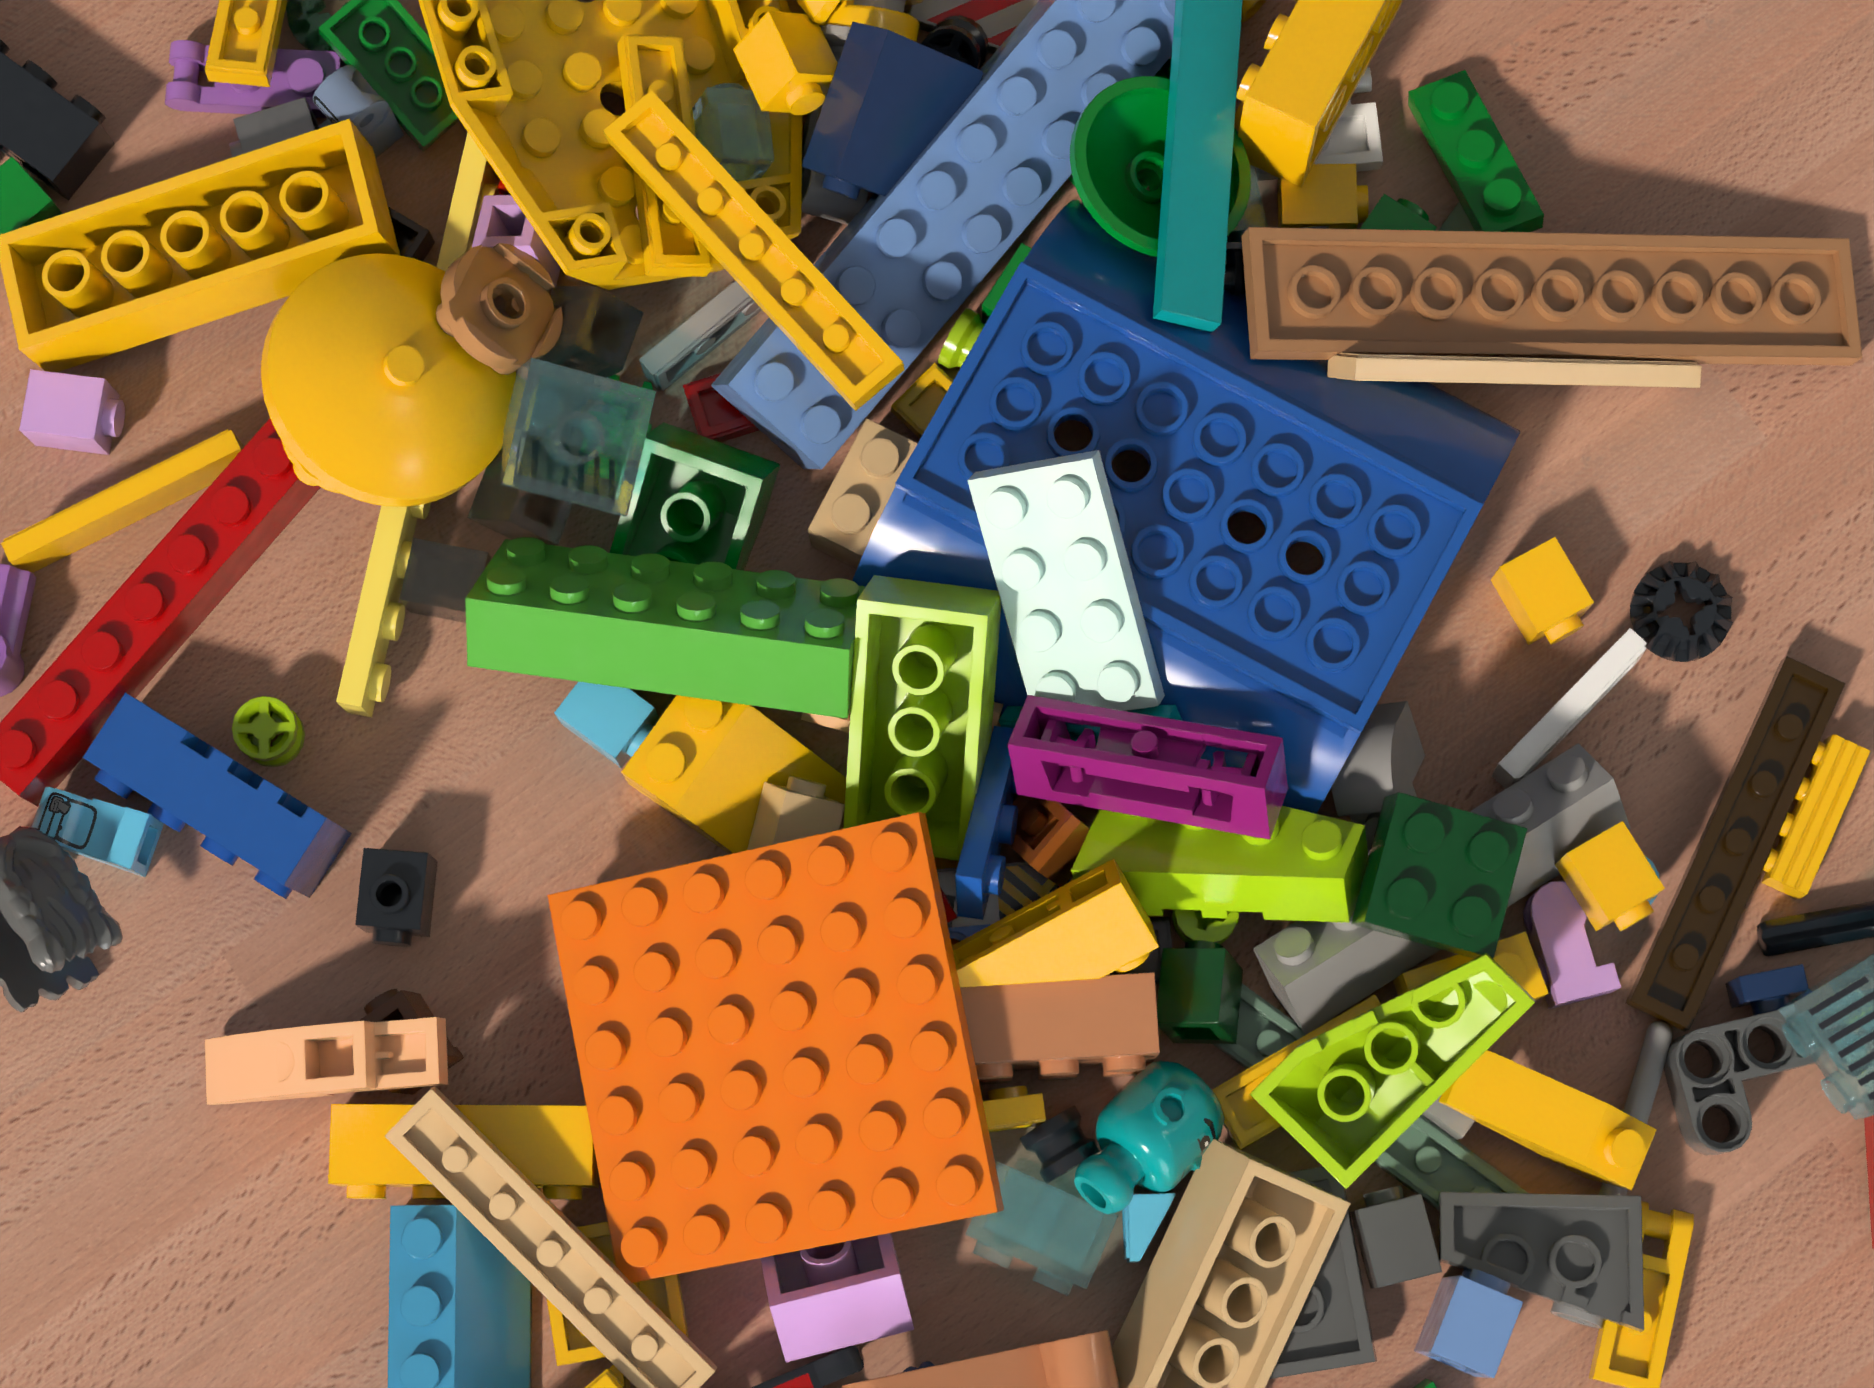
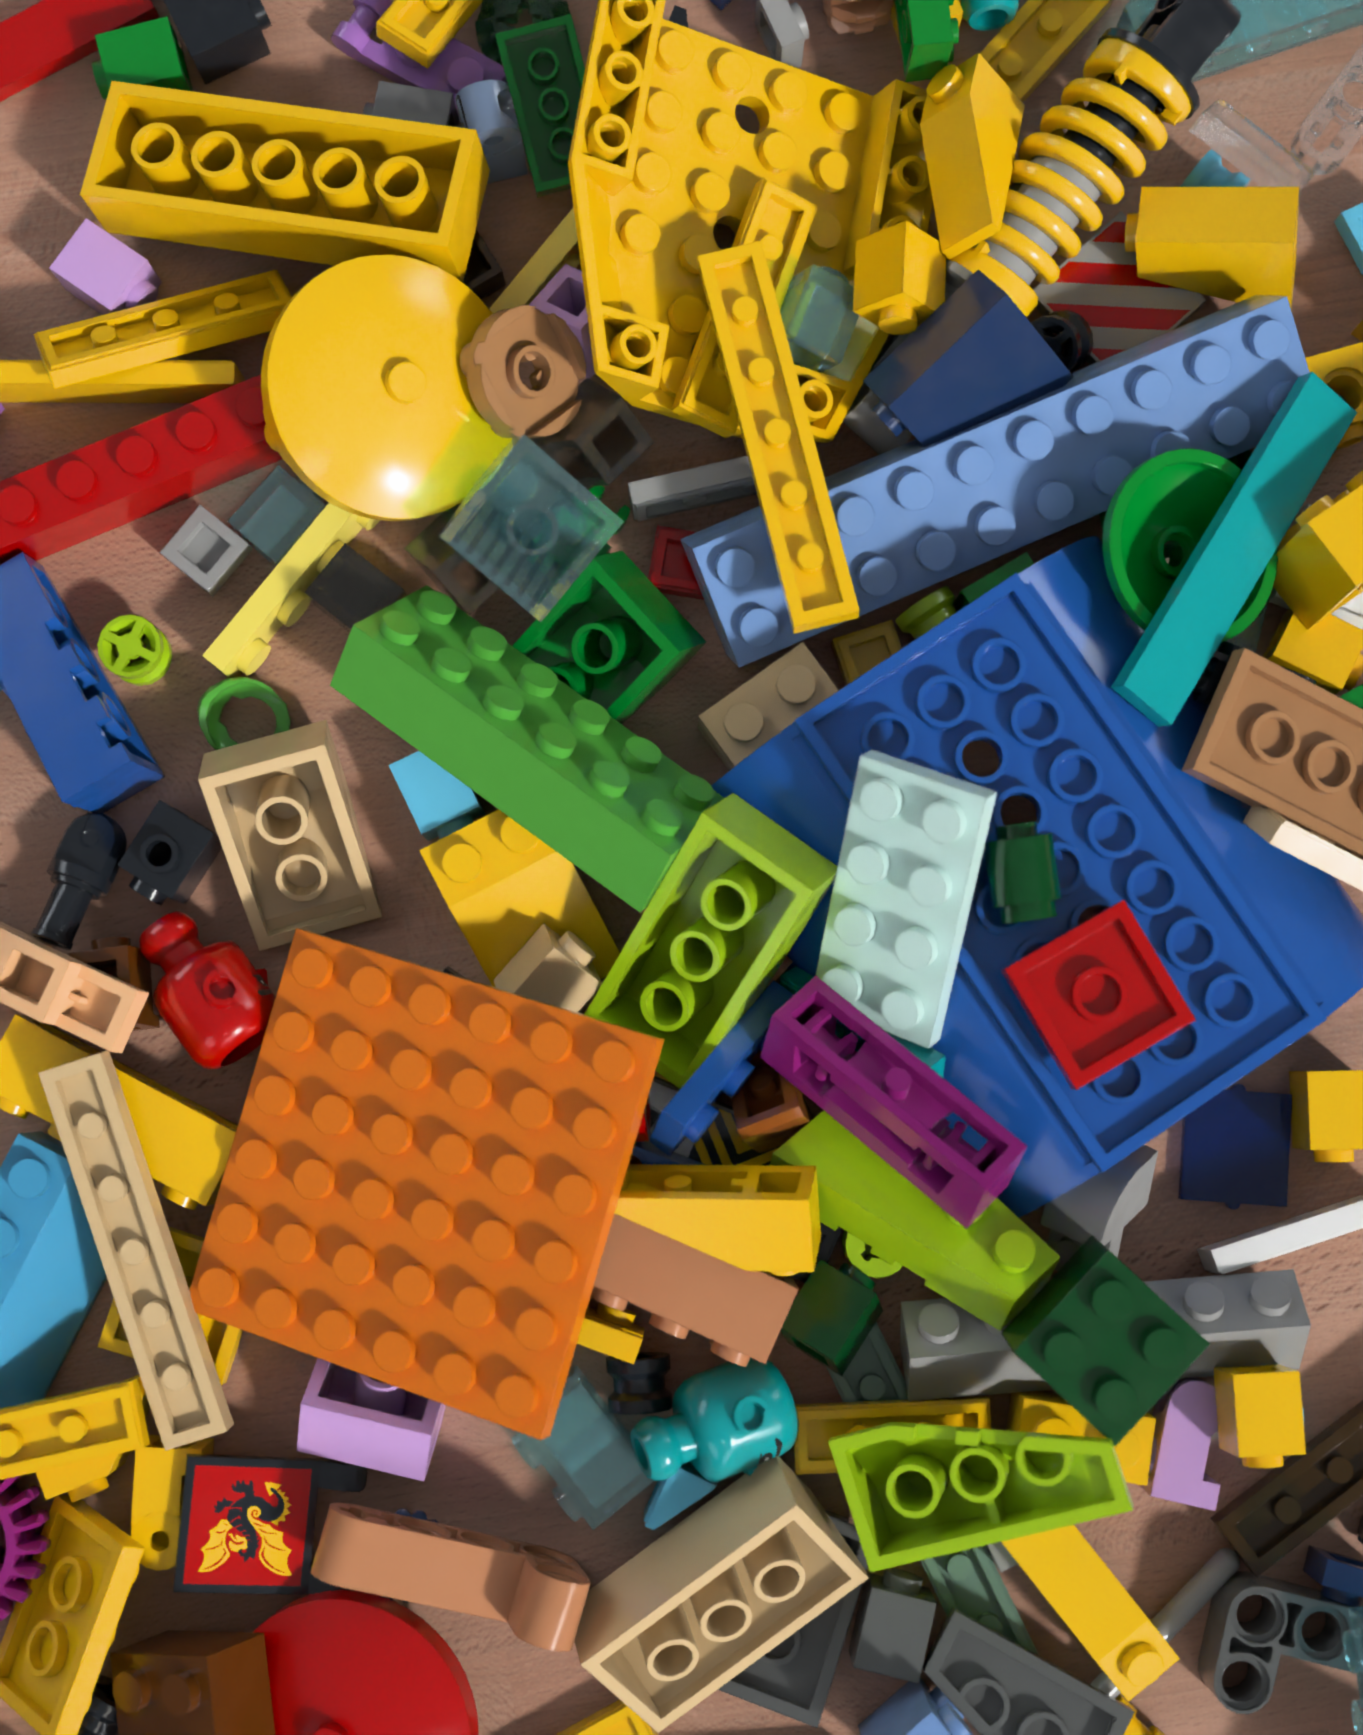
camera: 25 degrees right, 5 degrees up
none -> black arm [31,812,127,950]
none -> yellow tile [33,270,292,389]
none -> red piece [139,911,276,1069]
none -> light grey plate [159,505,253,597]
none -> bright green piece [197,676,291,750]
none -> tan slope [198,720,382,951]
none -> clear light blue brick [228,465,326,567]
none -> dark green brick [984,821,1061,924]
none -> red plate [1001,900,1196,1090]
none -> clear blue piece [1178,1084,1292,1210]

